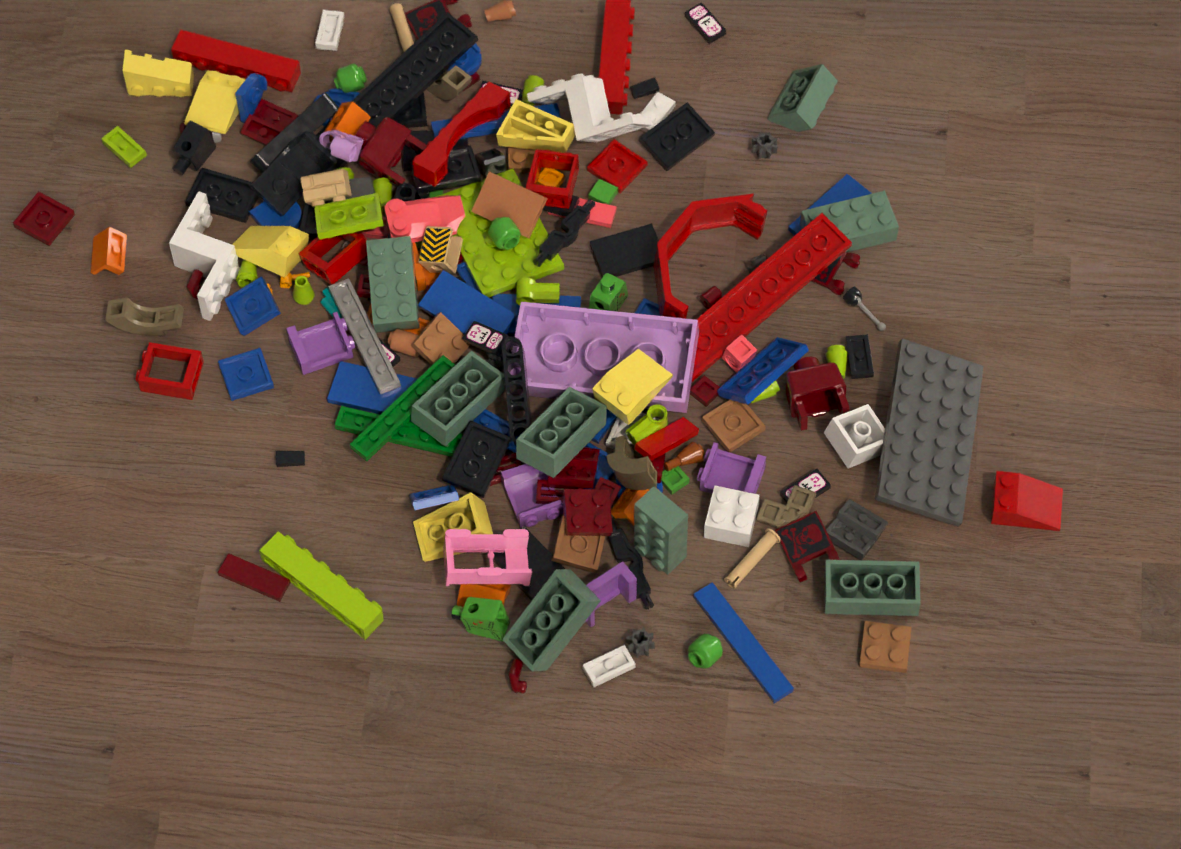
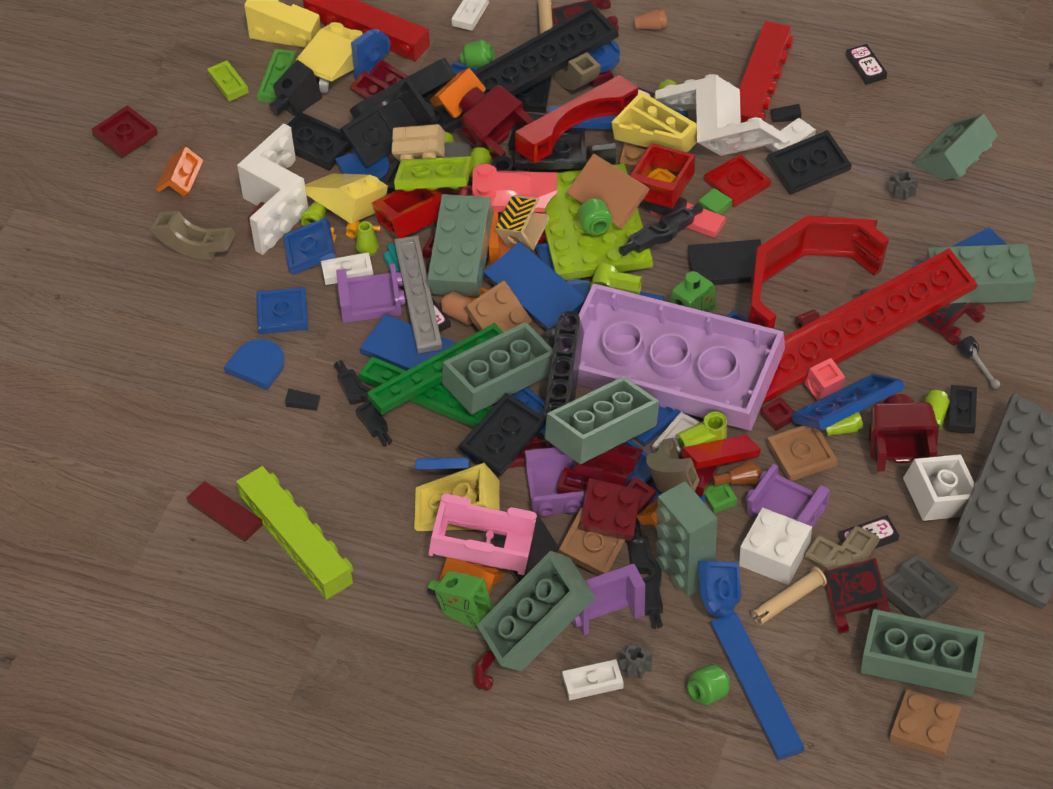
camera: 15 degrees right, 10 degrees down
red window [136,342,204,400] -> none
lavender piece [319,130,364,162] -> none
tile [462,321,509,356] -> none
light yellow slope [592,349,673,425] -> none
none -> blue tile [224,339,284,390]
none -> bright green tile [257,49,297,103]
none -> white plate [321,252,373,285]
none -> black piece [334,360,392,447]
none -> blue tile [698,561,741,617]

